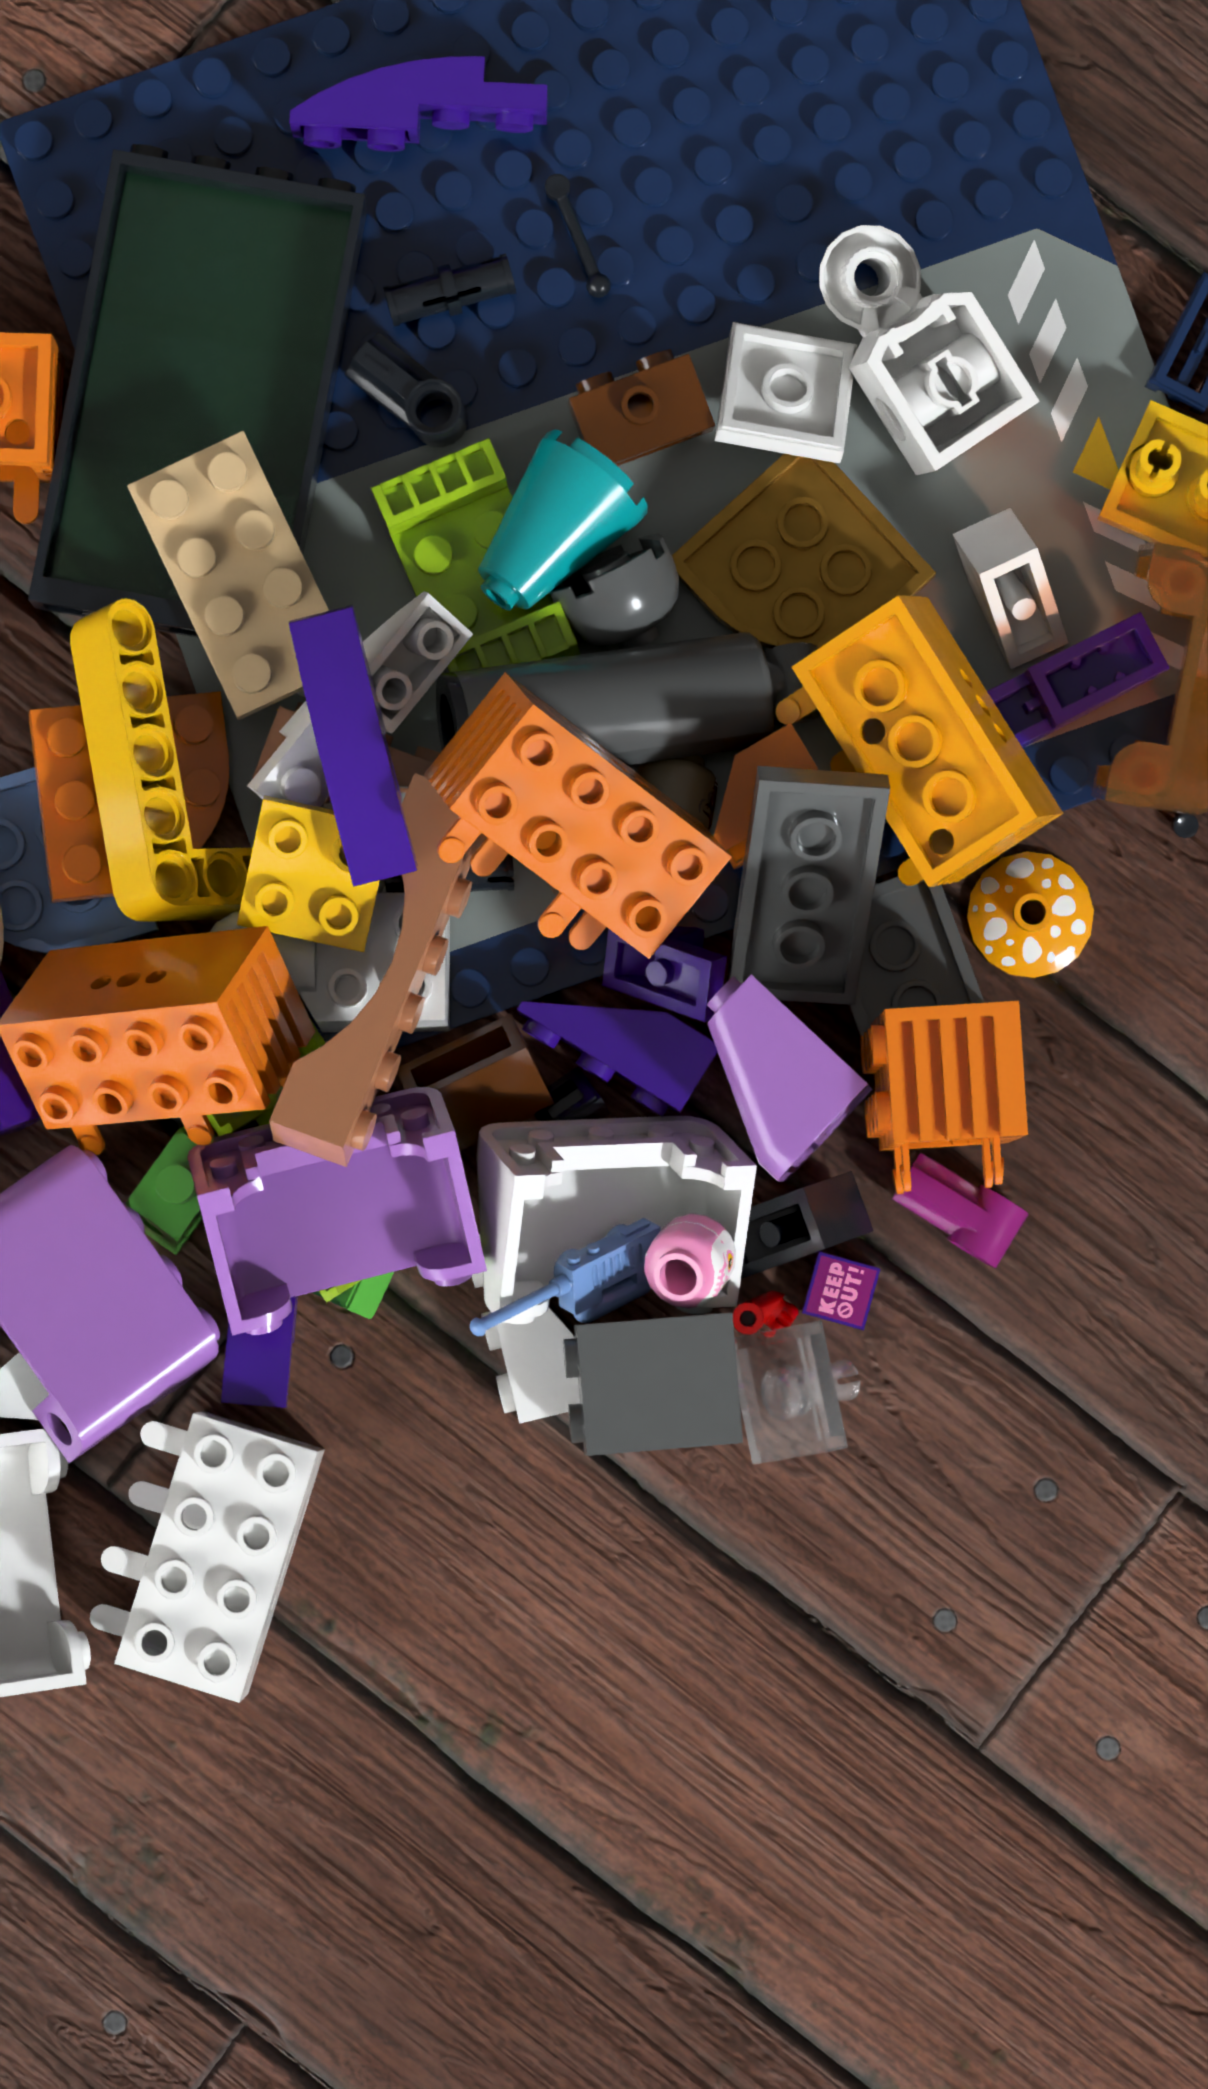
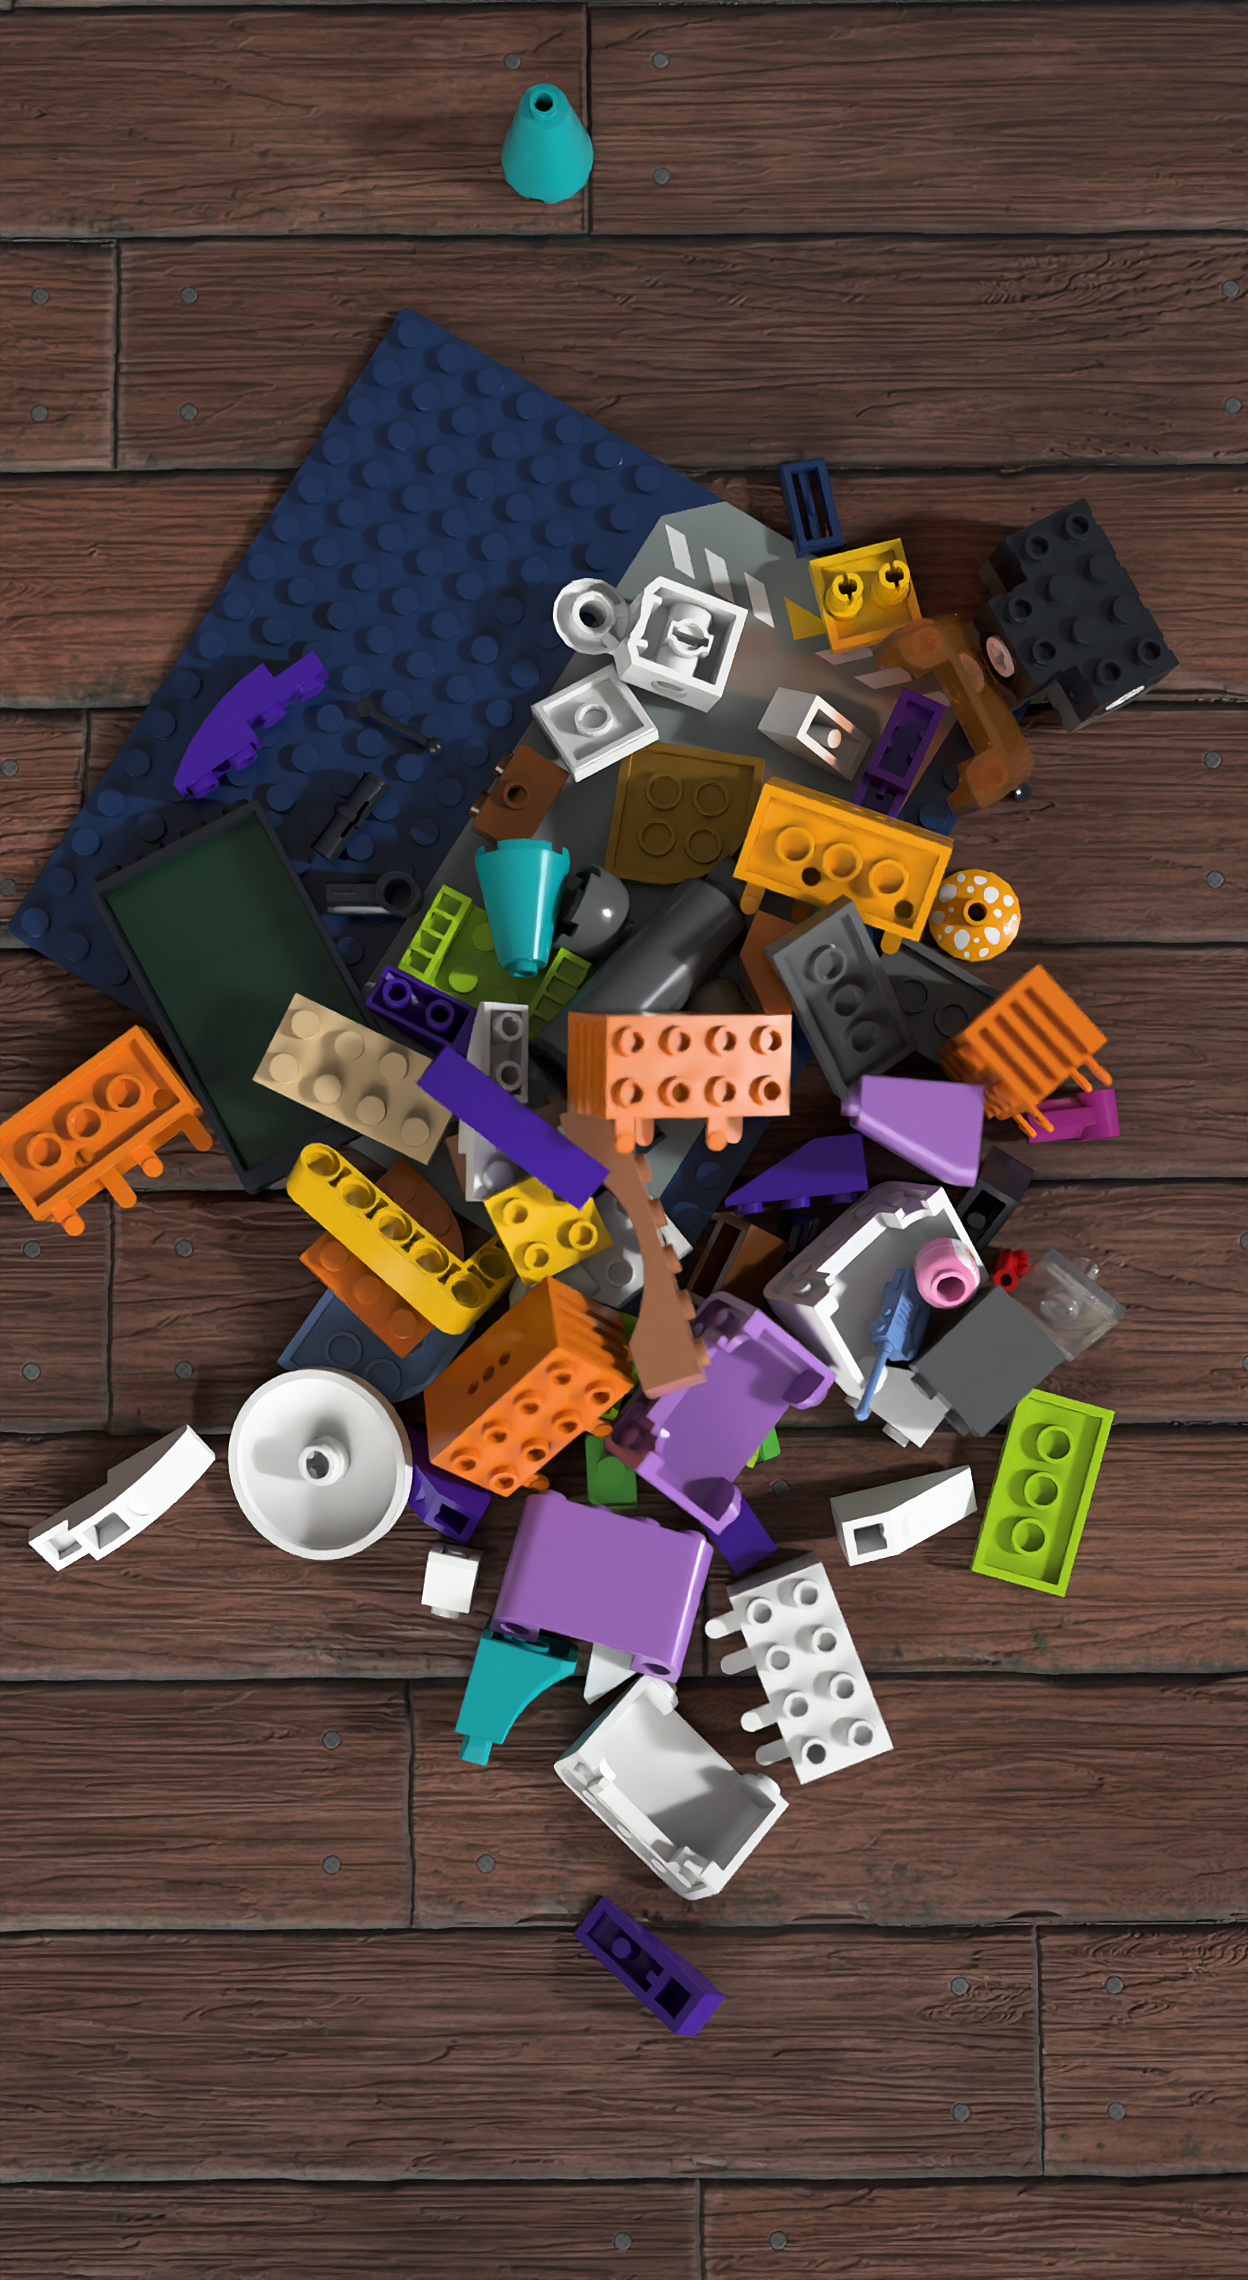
camera: 40 degrees left, 0 degrees up
dark purple slope [602,926,727,1022] -> none
tile [801,1252,881,1330] -> none
none -> dark purple slope [364,964,478,1059]
none -> white slope [830,1465,977,1566]
none -> lime plate [969,1388,1115,1597]

